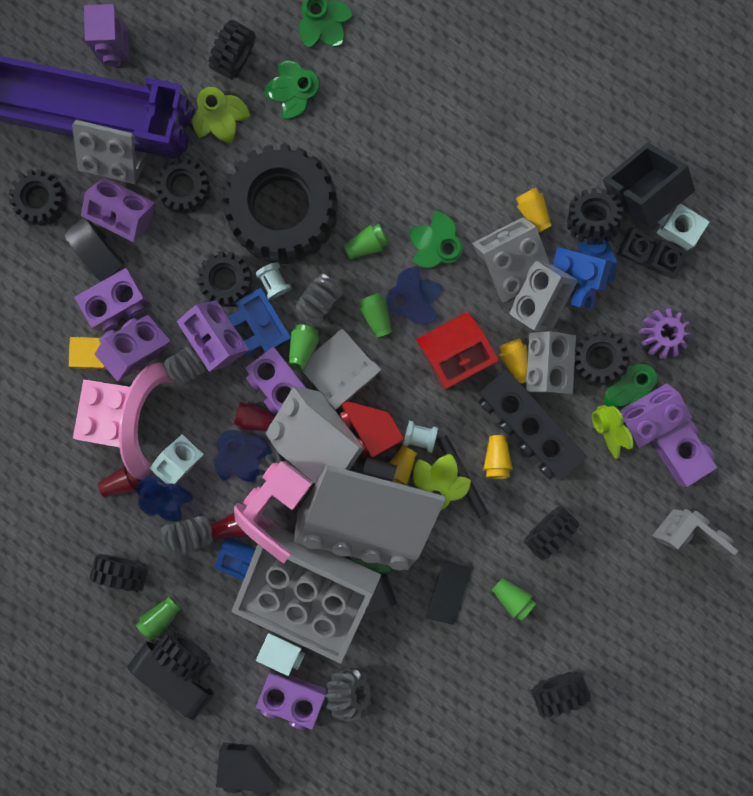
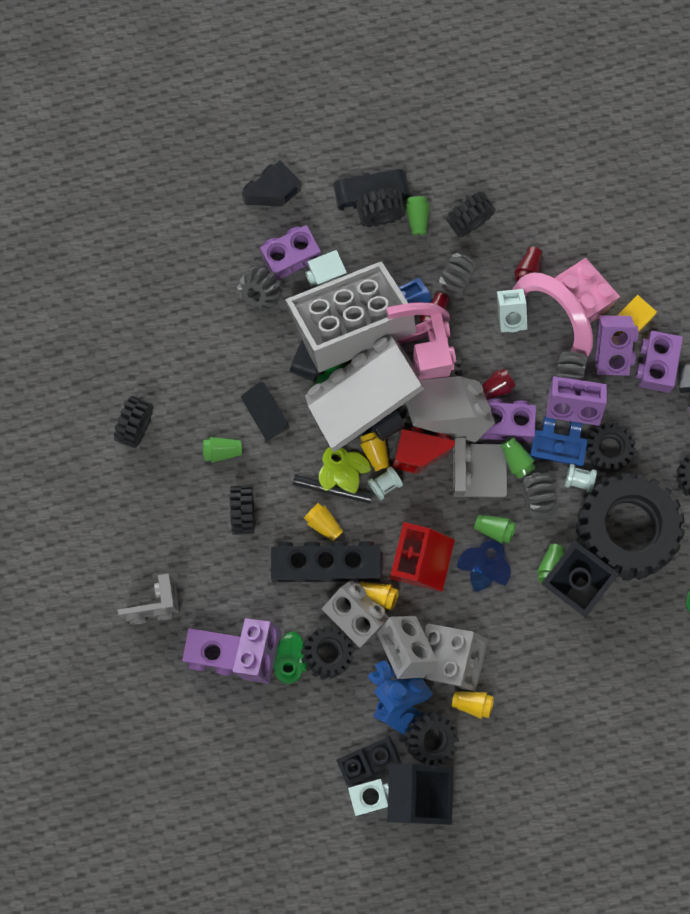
camera: 135 degrees right, 10 degrees down
clear blue plate [137,475,193,522] -> none
clear blue plate [215,430,272,482] -> none
green plate [409,211,463,268] -> none
lime plate [591,405,634,459] -> none
medium lavender gear [639,308,692,359] -> none
none -> black slope [541,540,619,618]

